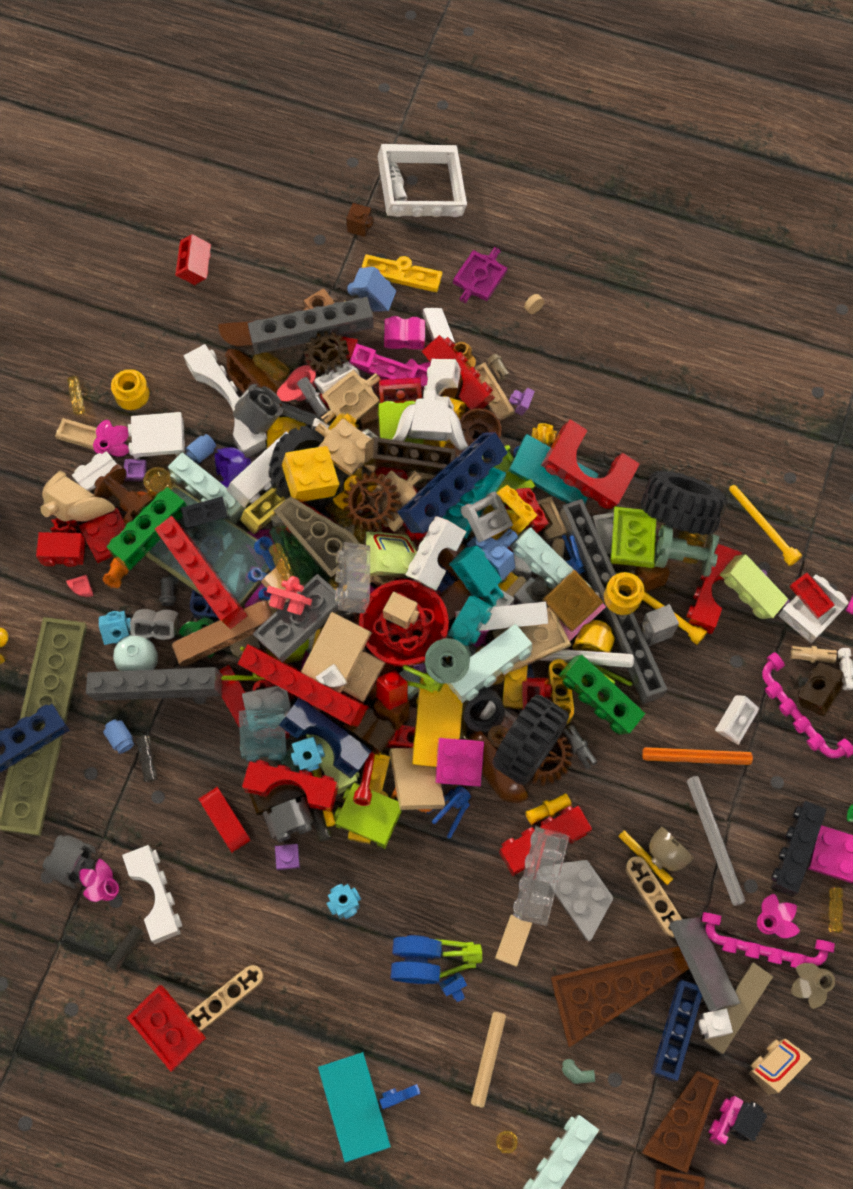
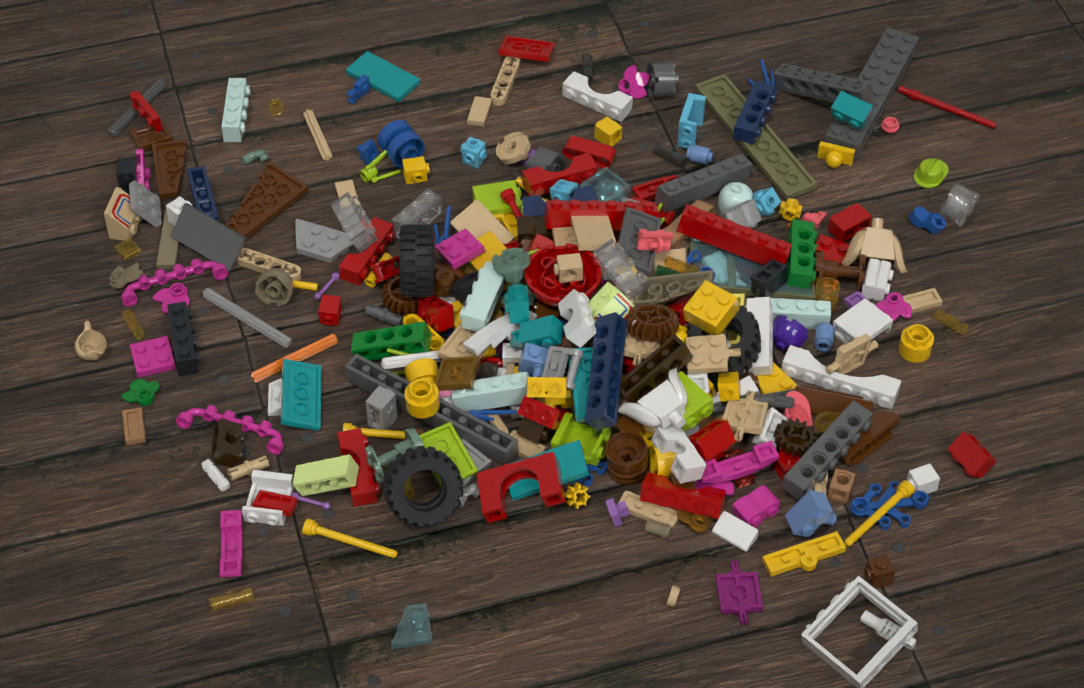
camera: 145 degrees right, 20 degrees down
dark grey brick [233,384,283,435] -> none
white tile [316,664,347,687] -> none
none -> clear yellow tile [115,238,141,261]
none -> light grey plate [129,180,162,228]
none -> teal tile [281,359,321,431]
none -> medium lavender hinge [314,273,339,300]
none -> red brick [318,295,342,326]
none -> red piece [369,256,400,284]
none -> clear light blue wing [391,603,433,649]
none -> clear brick [392,188,442,239]
none -> yellow brick [402,156,430,184]
none -> light grey arm [459,483,480,507]
none -> tan tile [467,96,492,127]
none -> tan plate [496,132,531,165]
none -> yellow brick [594,117,622,146]
none -> red hinge [632,175,679,201]
none -> medium azure panel [677,93,706,149]
none -> yellow gear [779,198,803,221]
none -> tan plate [825,333,878,375]
none -> yellow piece [845,480,915,546]
none -> blue plant [850,481,929,530]
none -> white brick [906,464,940,494]

